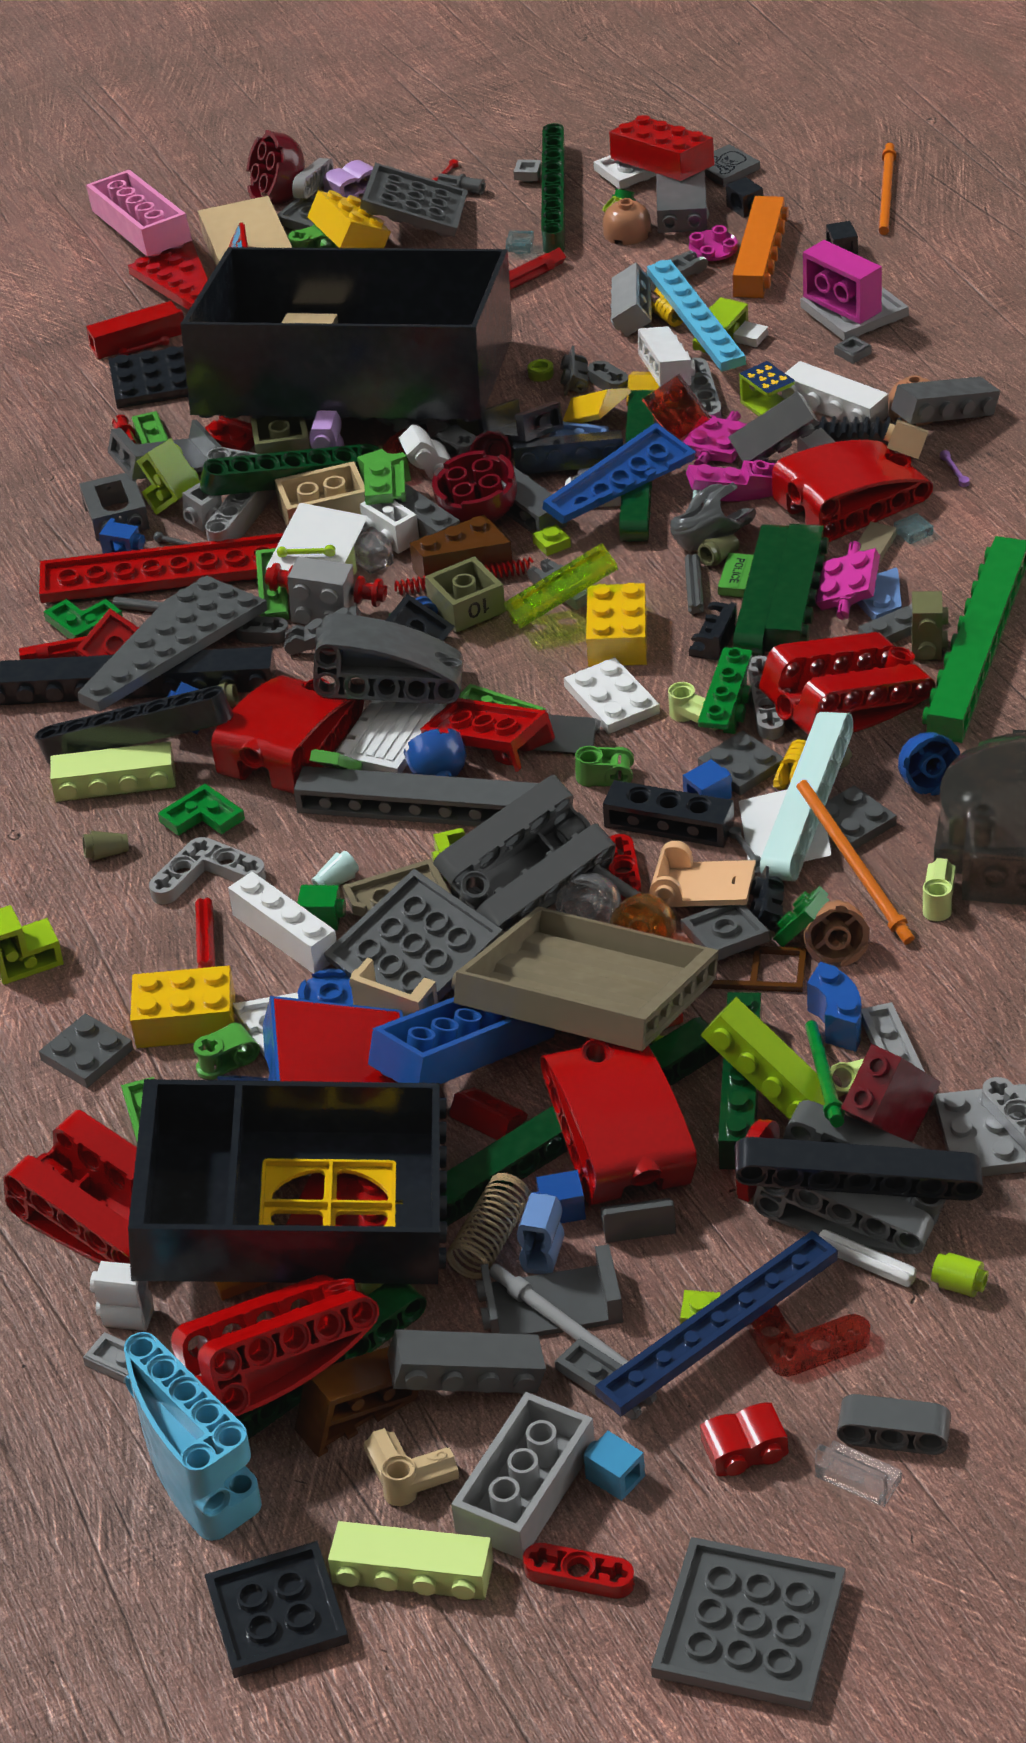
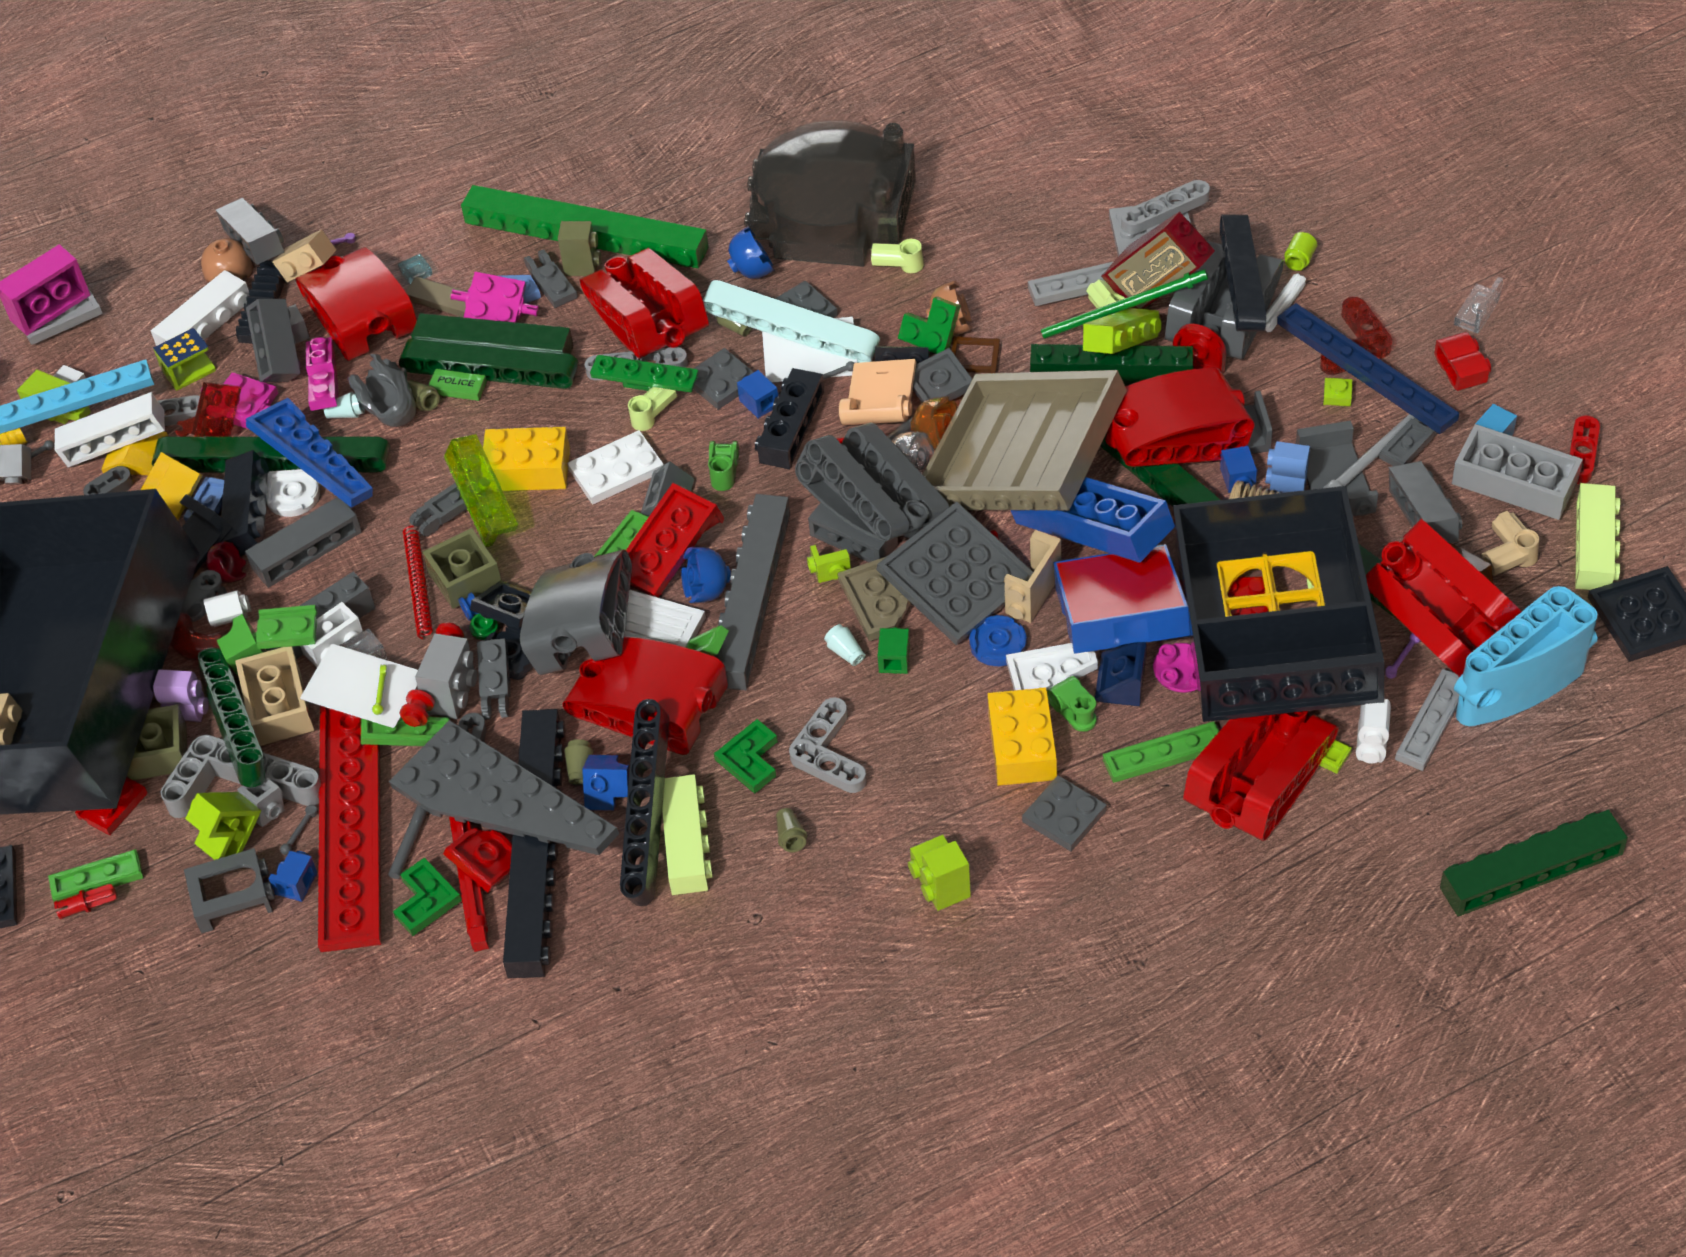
camera: 90 degrees left, 10 degrees up
dark grey panel [108,419,222,480] -> none
red axle [195,897,215,968] -> none
white brick [228,872,337,973] -> none
reddish brown wedge [410,515,512,584] -> none
dark red cylinder [432,450,517,523] -> none
lime plate [532,524,571,556] -> none
dark grey plate [651,1537,846,1711] -> none
dark grey axle [685,554,704,615] -> none
black hinge [689,602,737,661] -> none
yellow hinge [773,739,806,790] -> none
orange bar [796,780,915,945] -> none
blue brick [807,961,862,1052] -> none
dark grey tile [834,336,872,364] -> none
dark grey beam [837,1394,951,1455] -> none

